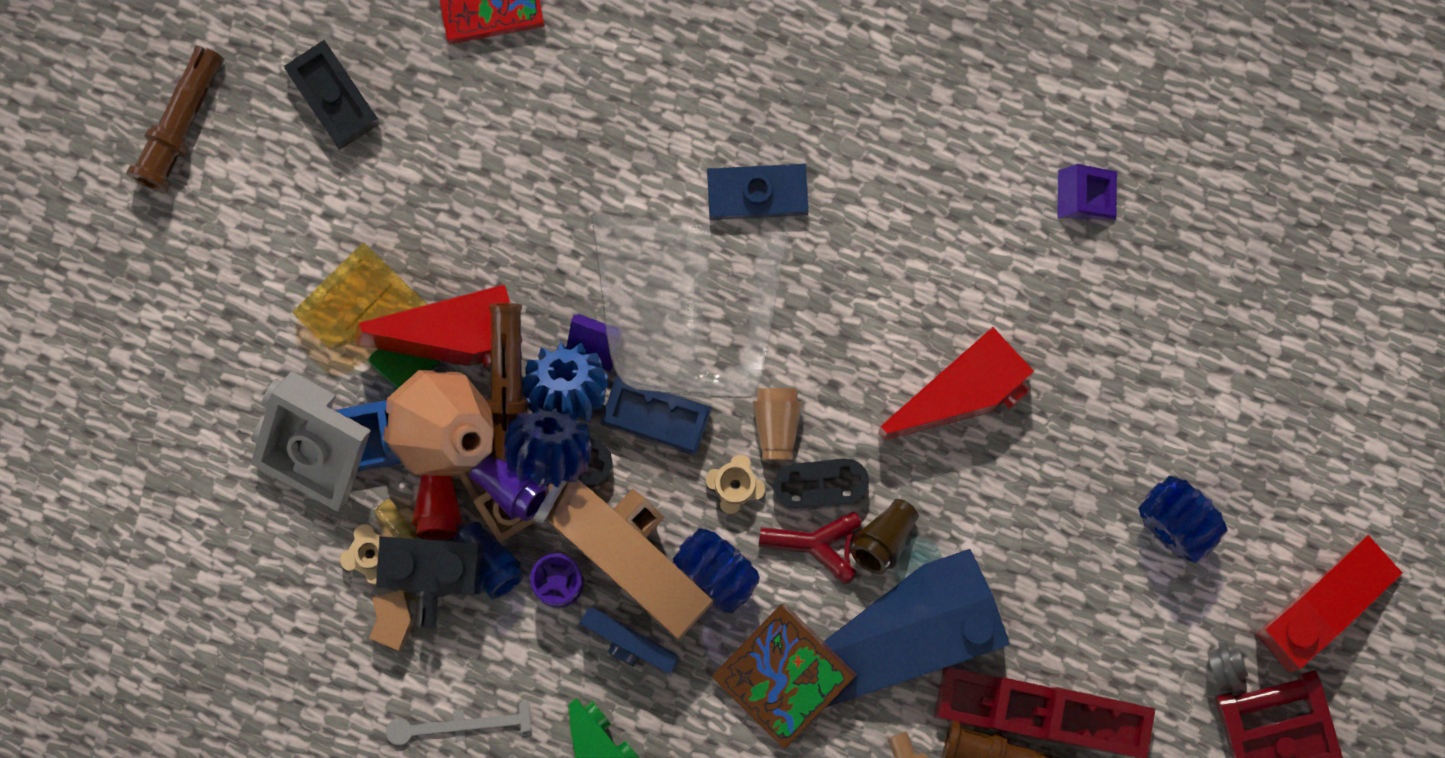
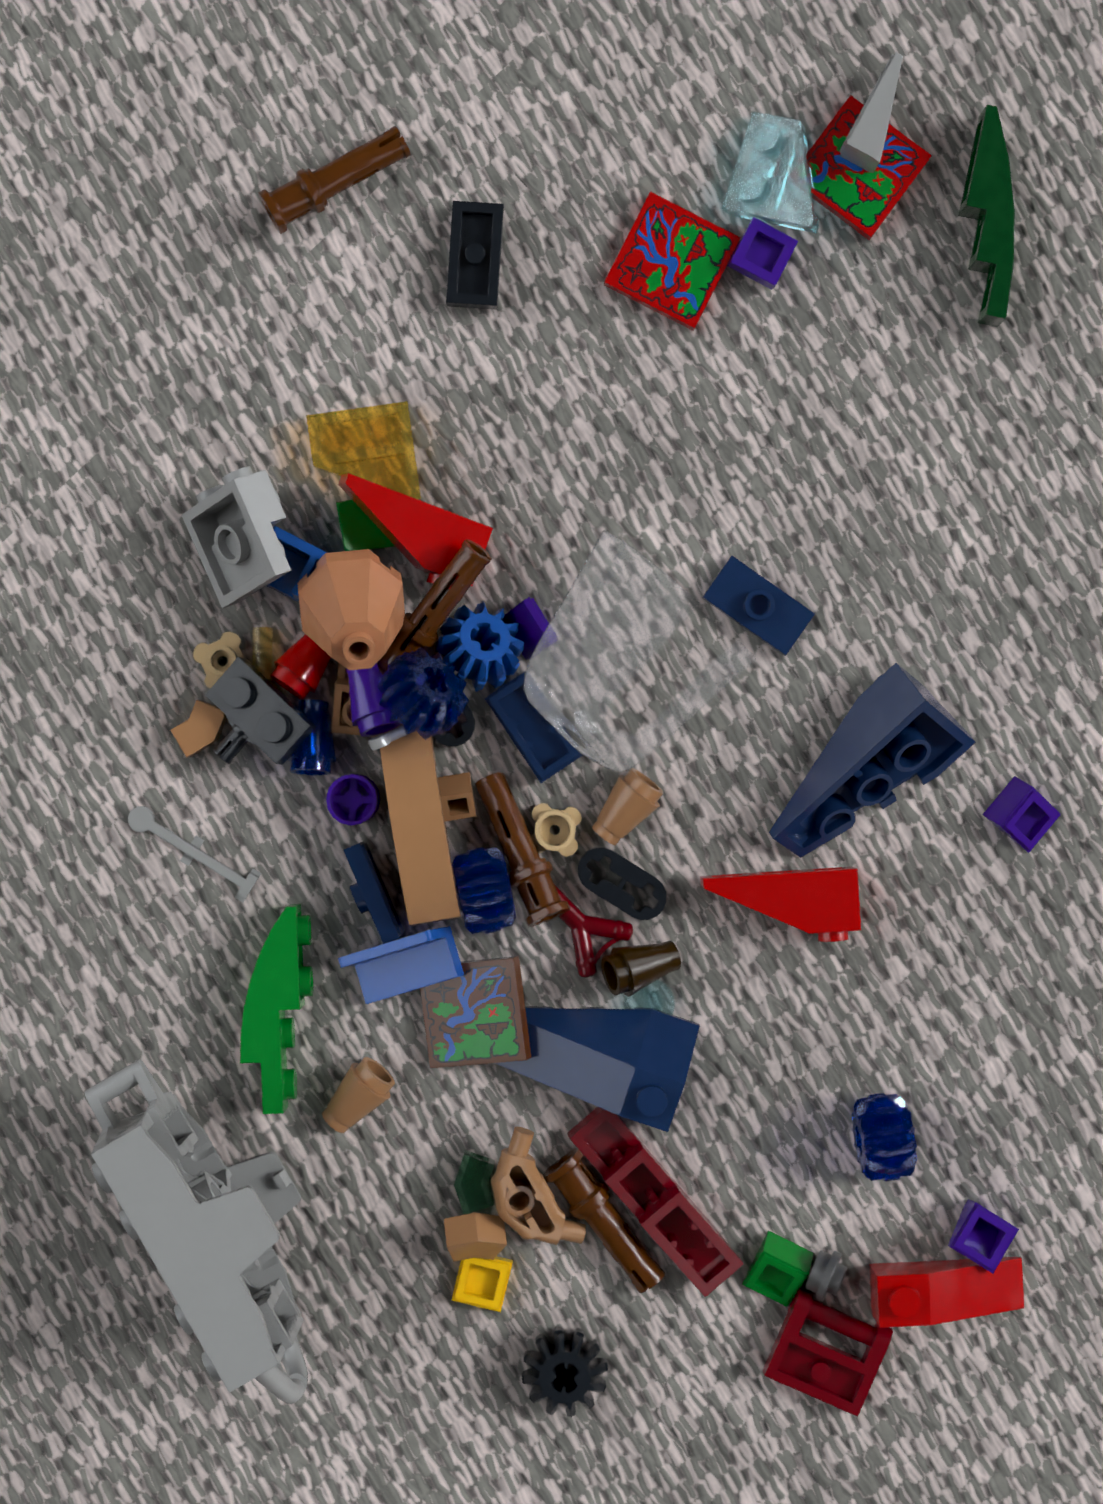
camera: 30 degrees right, 10 degrees up
none -> blue panel [338,926,464,1004]
none -> reddish brown pin [475,772,570,927]
none -> green slope [742,1230,813,1307]
none -> dark blue wedge [769,663,976,858]
none -> dark purple slope [948,1199,1019,1273]

